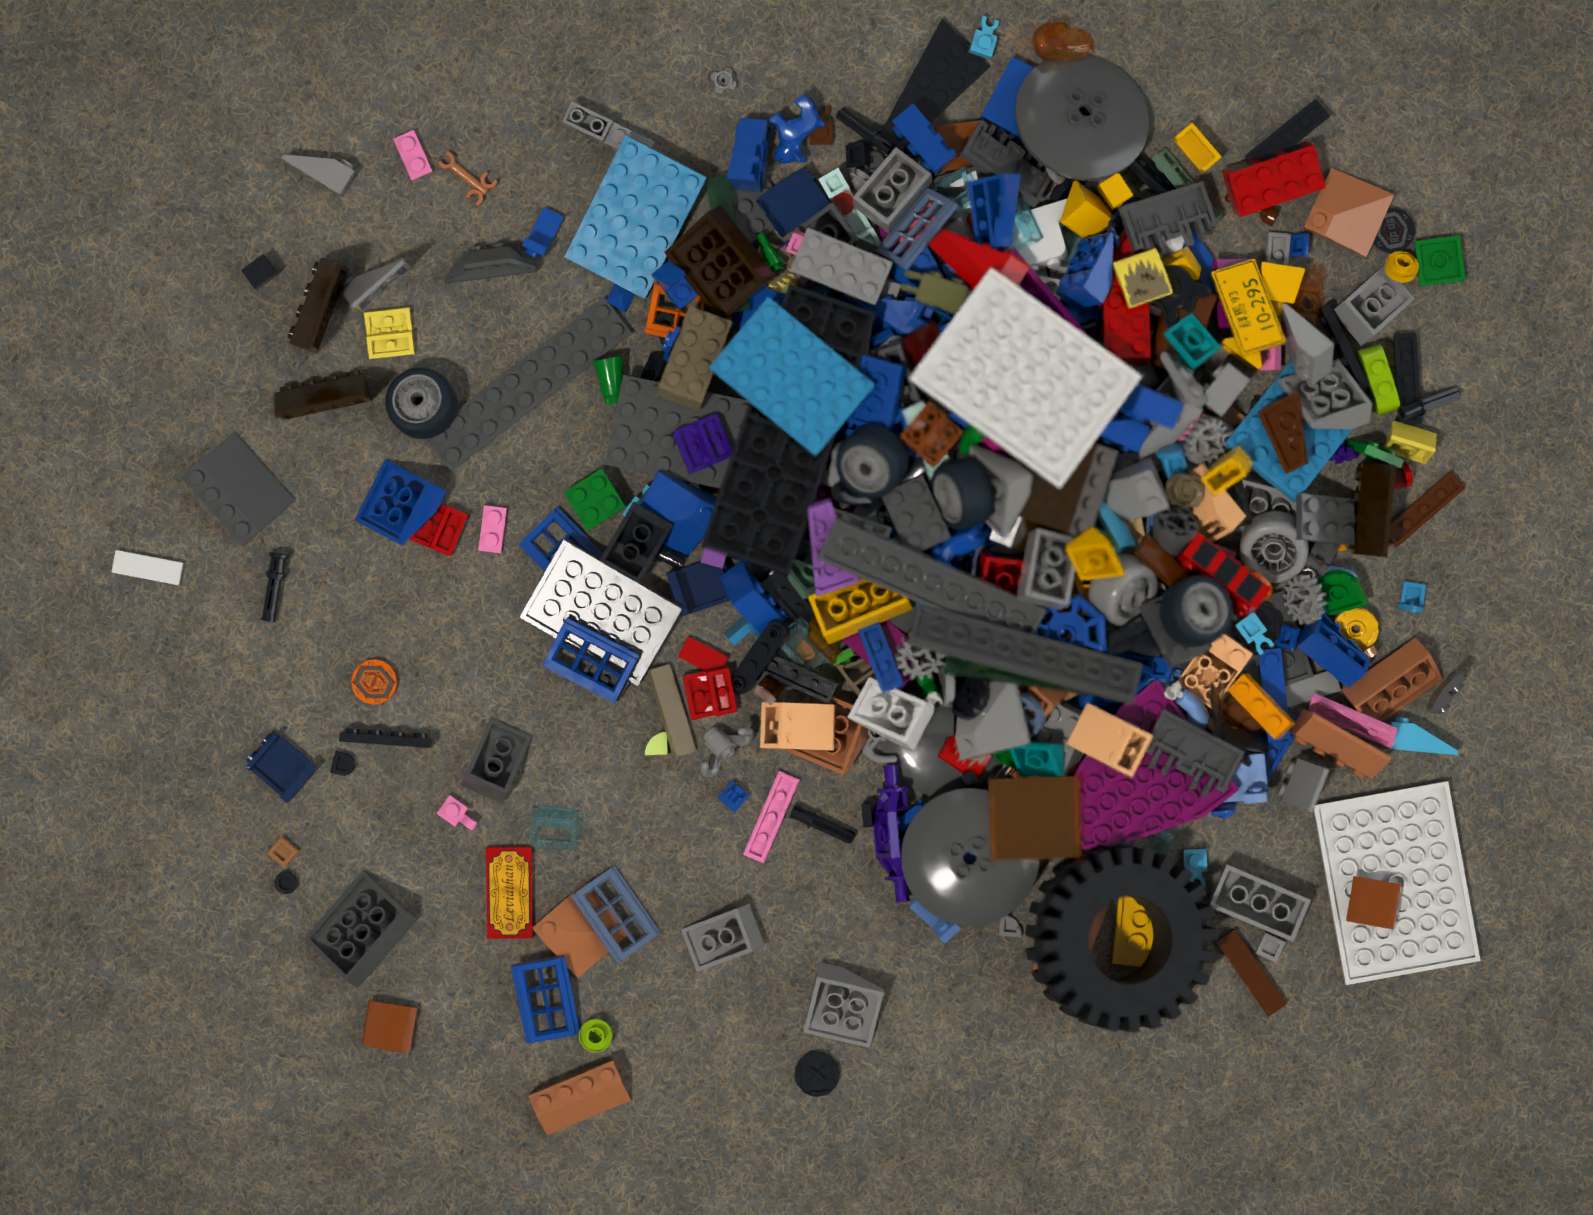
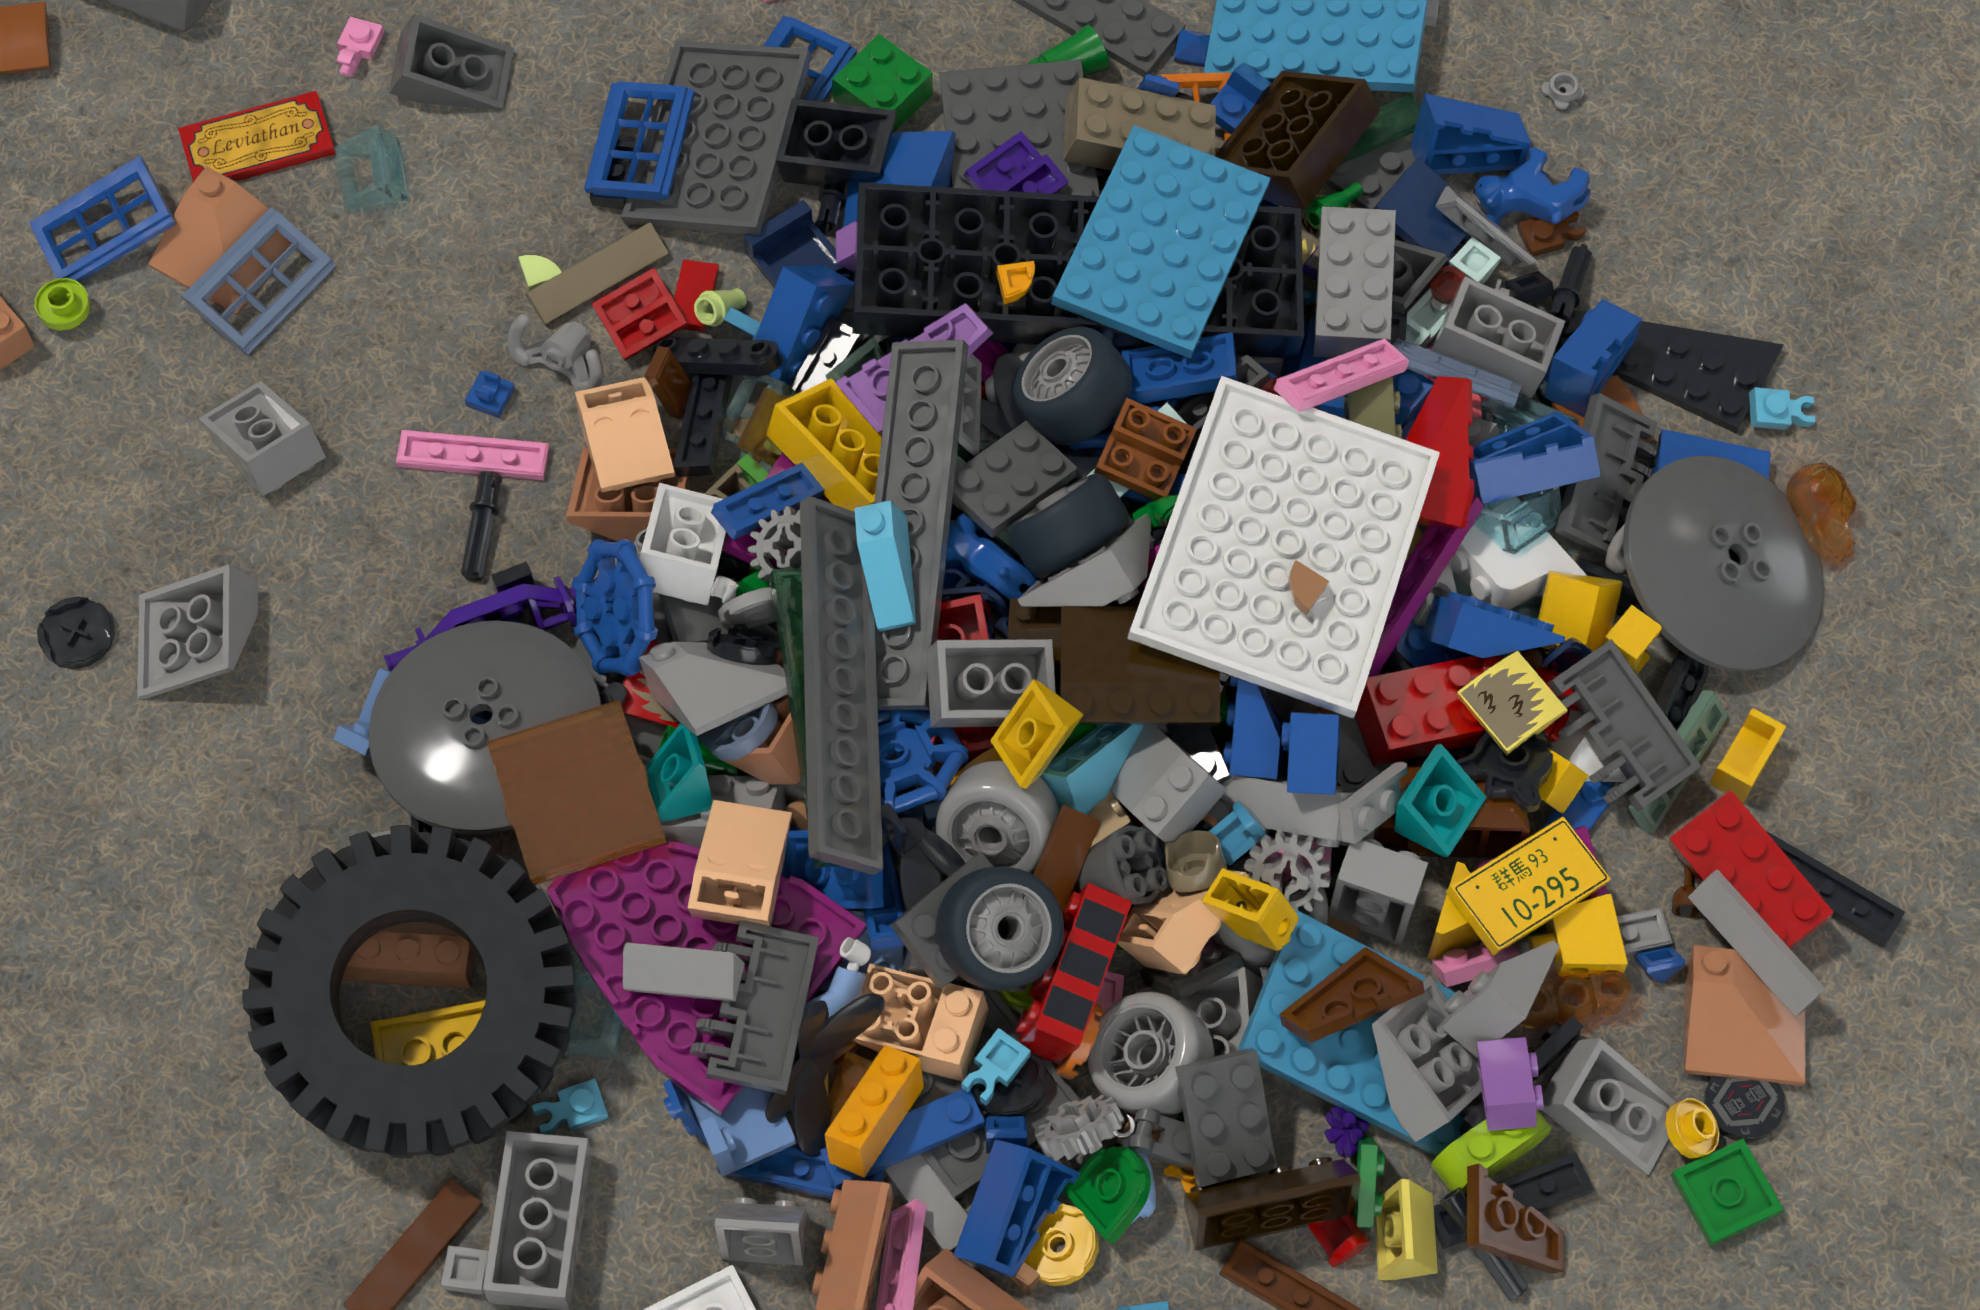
camera: 70 degrees right, 25 degrees down
none -> blue plate [572,539,658,677]
none -> light grey slope [623,943,745,1002]
none -> yellowish green cone [694,288,747,326]
none -> medium azure slope [854,500,916,632]
none -> light orange tile [996,261,1035,304]
none -> bright pink tile [1274,339,1409,412]
none -> medium nougat tile [1288,560,1329,616]
none -> light grey slope [1435,186,1536,269]
none -> reddish brown wing [1467,1163,1564,1274]
none -> medium lavender brick [1477,1037,1544,1131]
none -> light grey tile [1688,870,1826,1017]

